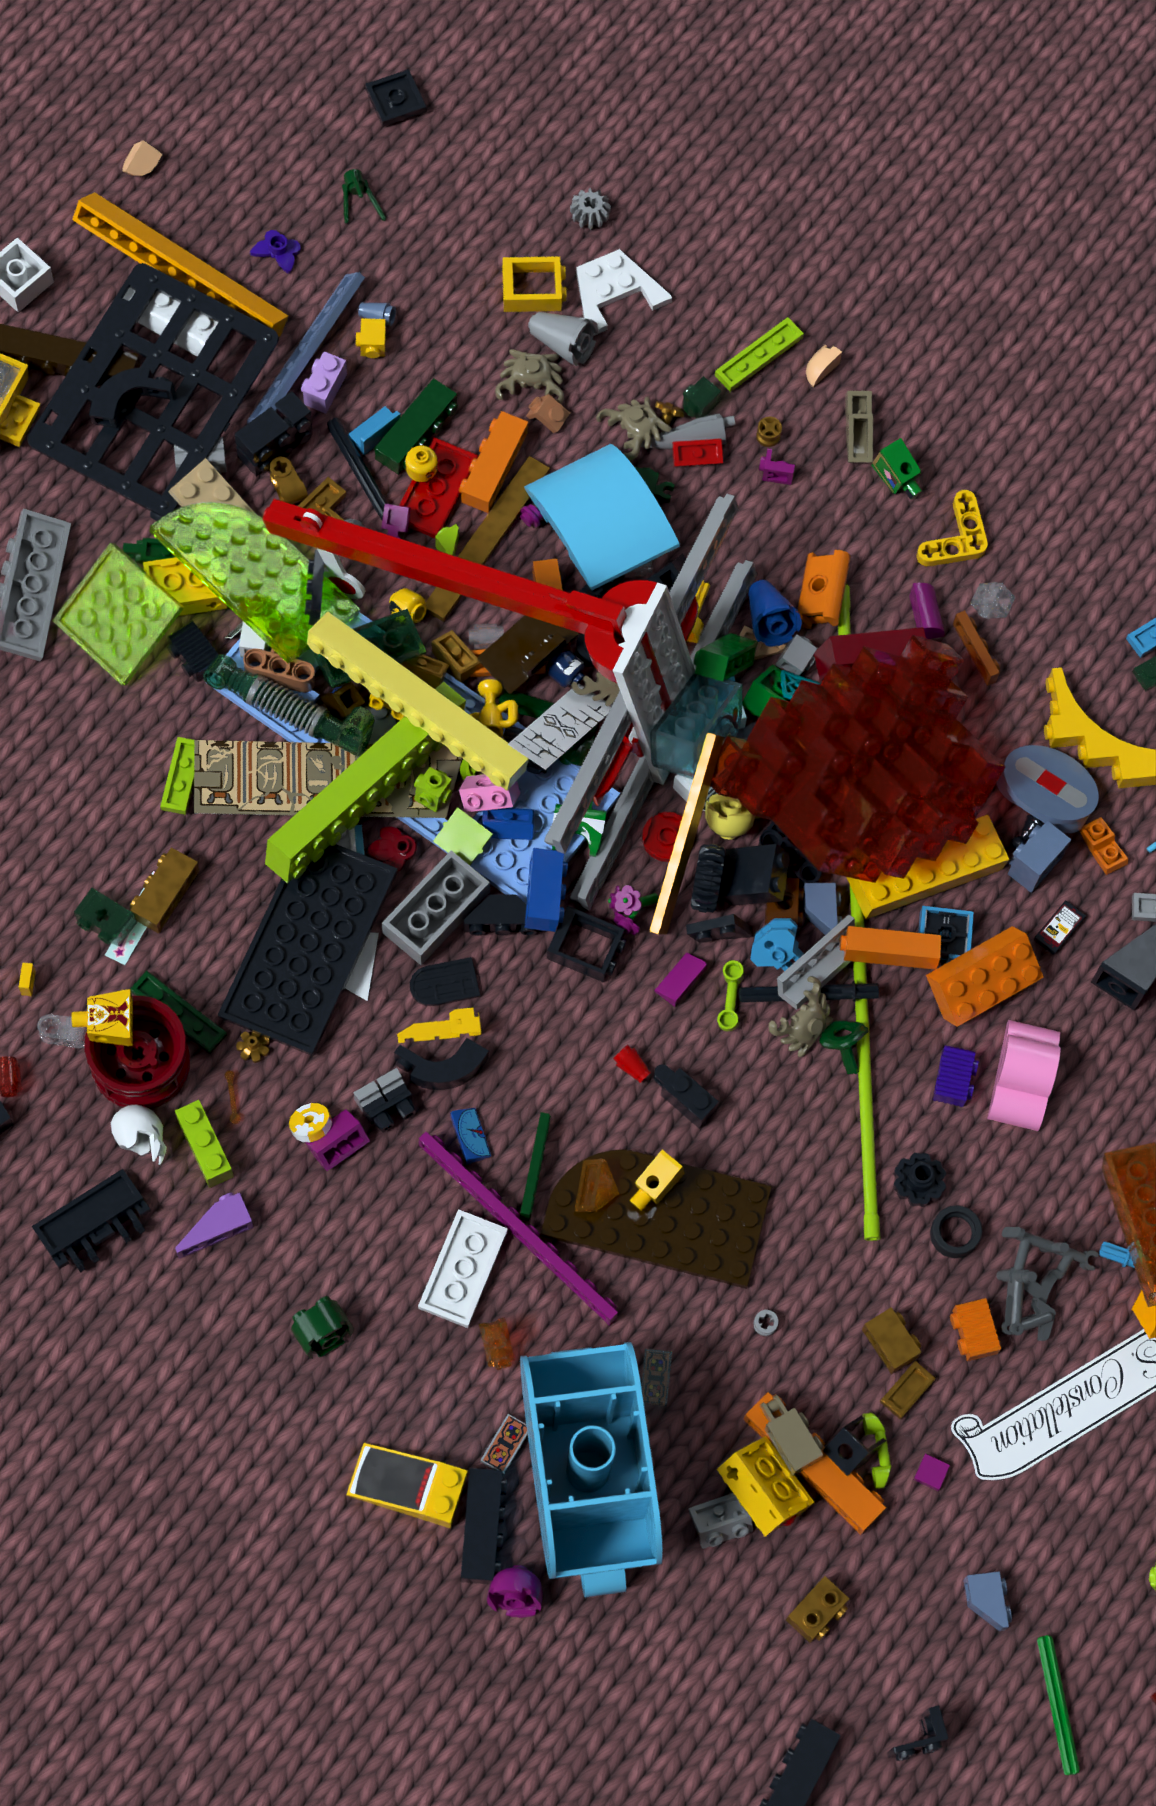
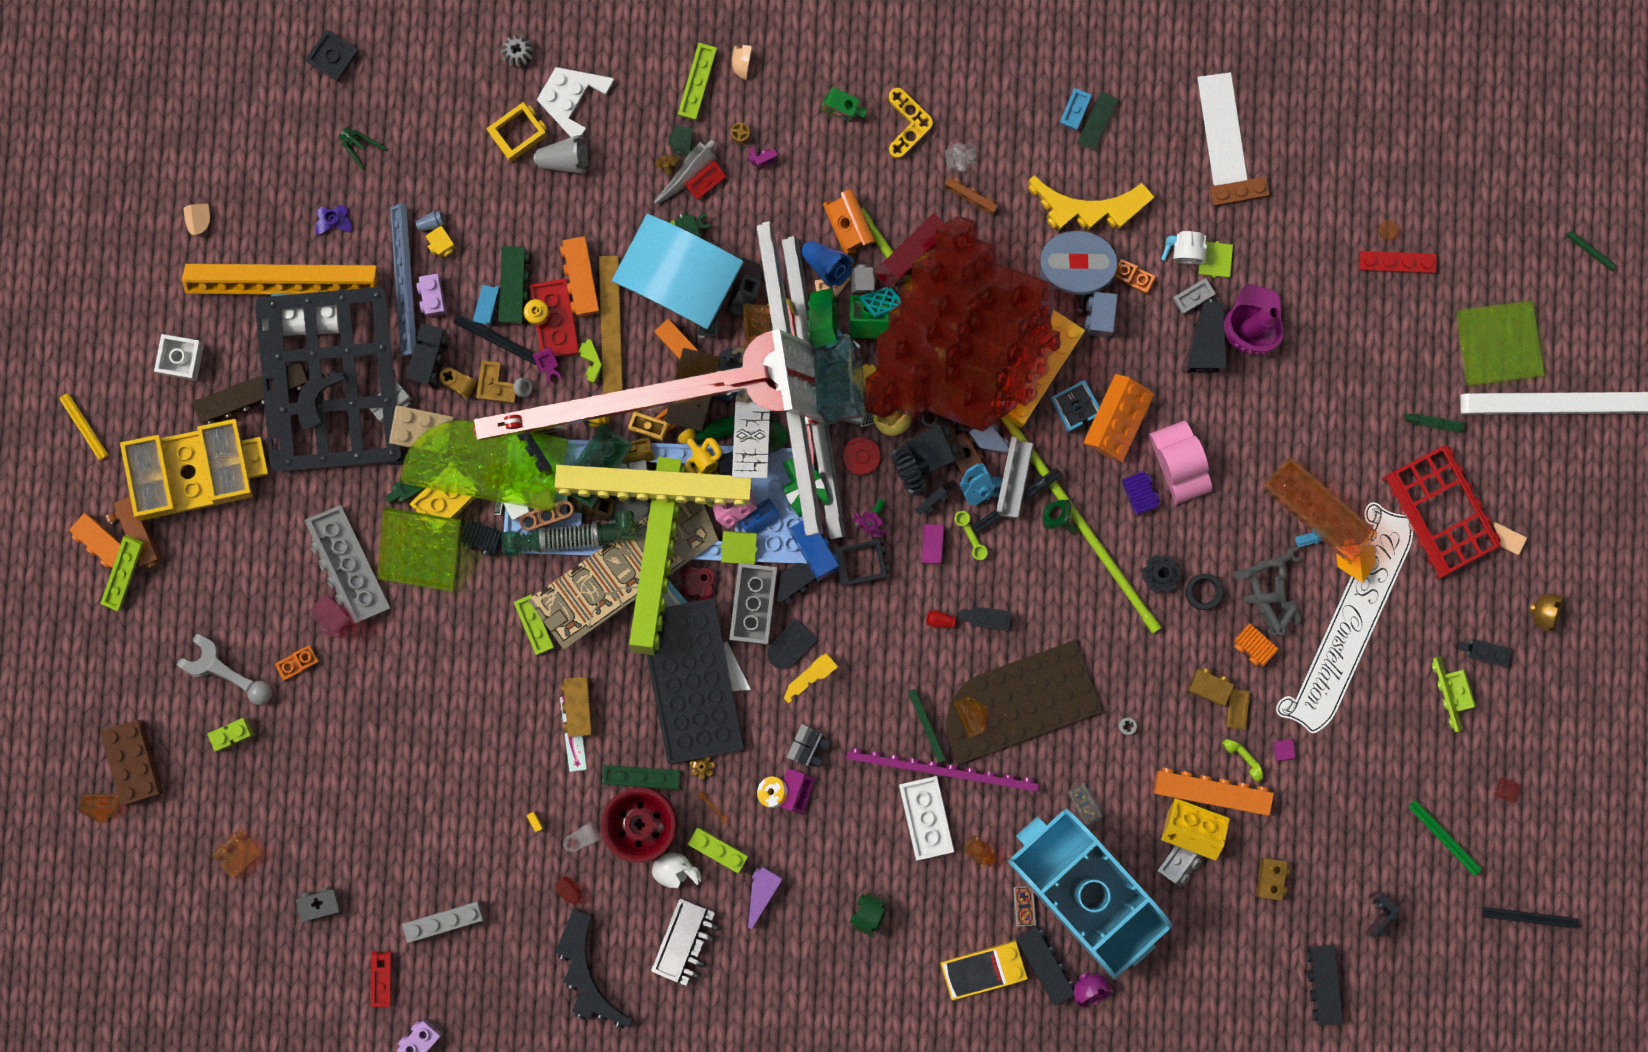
camera: 30 degrees left, 15 degrees up
yellow torso [72,989,133,1046] -> none
clear green brick [74,888,137,947] -> none
black arch [394,1038,489,1090] -> none
lime brick [414,767,452,812] -> none
slope [450,1108,491,1165] -> none
dark tan animal [495,349,564,404] -> none
magenta plate [520,504,543,528] -> none
nougat bracket [526,394,570,433] -> none
dark tan animal [596,396,671,460] -> none
yellow torso [630,1149,685,1211] -> none
tile [650,733,724,935] -> none
dark tan brick [760,1395,824,1476] -> none
dark tan animal [769,976,833,1057] -> none
black piece [823,1415,886,1476] -> none
orange brick [840,926,941,970] -> none
dark tan slope [845,391,873,463] -> none
magenta brick [909,583,945,639] -> none
sand blue slope [963,1571,1012,1631] -> none
tile [1034,900,1086,955] -> none

